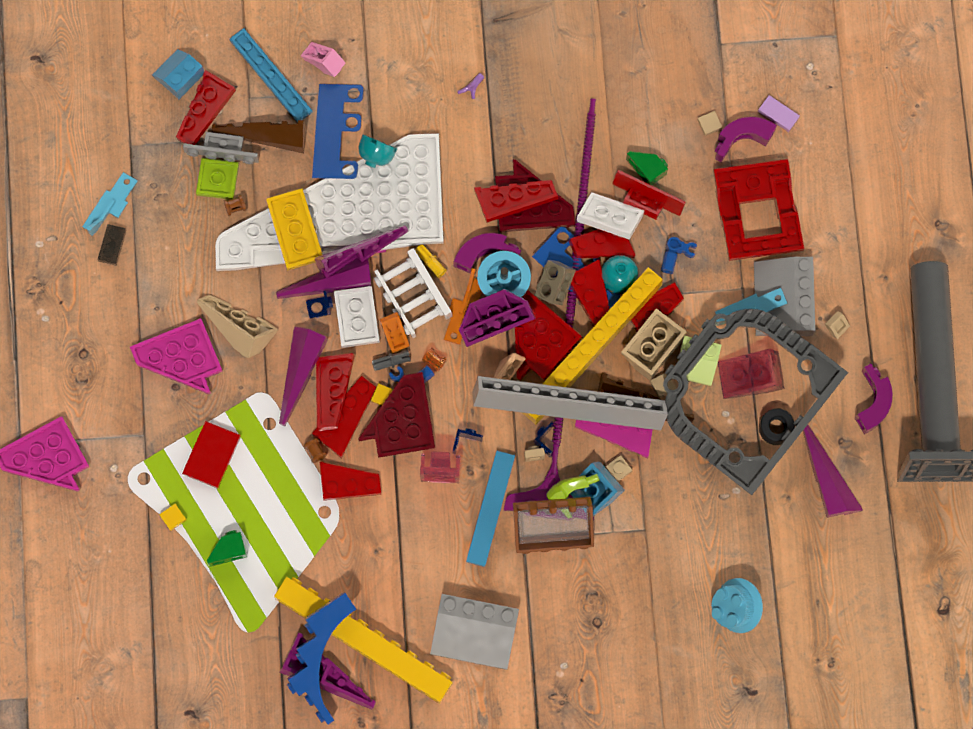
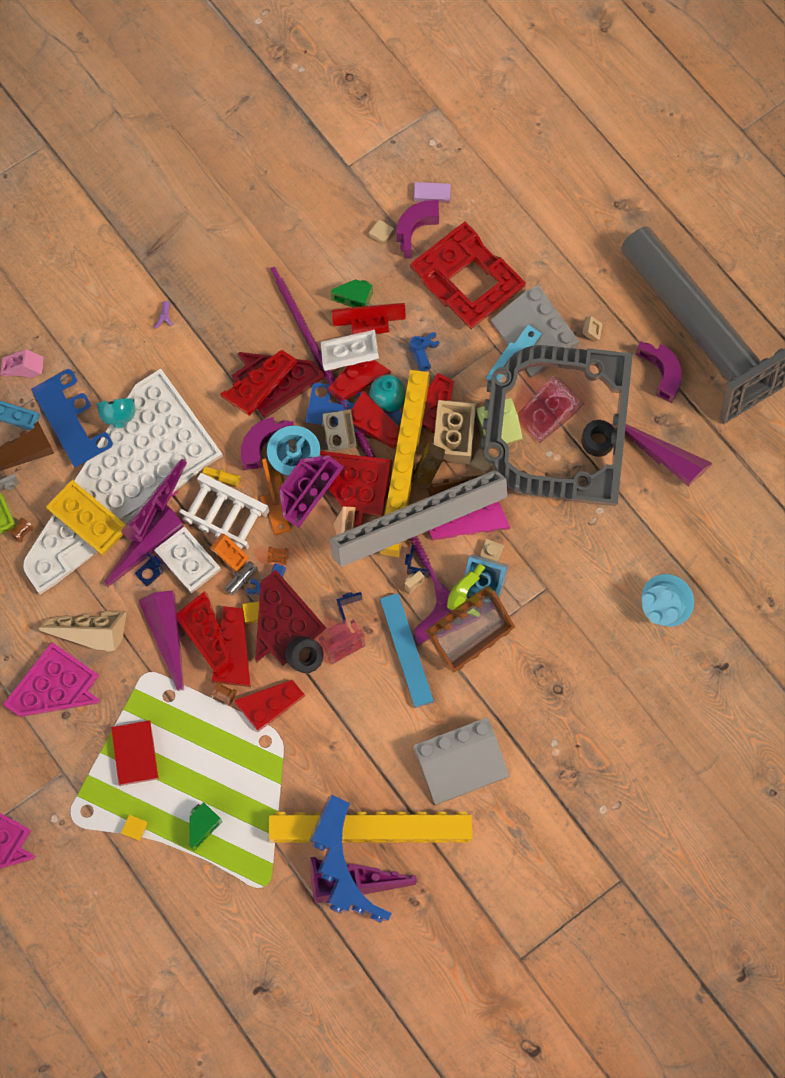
camera: 30 degrees left, 5 degrees down
none -> black tyre [285,636,324,673]
none -> dark brown brick [411,443,445,490]

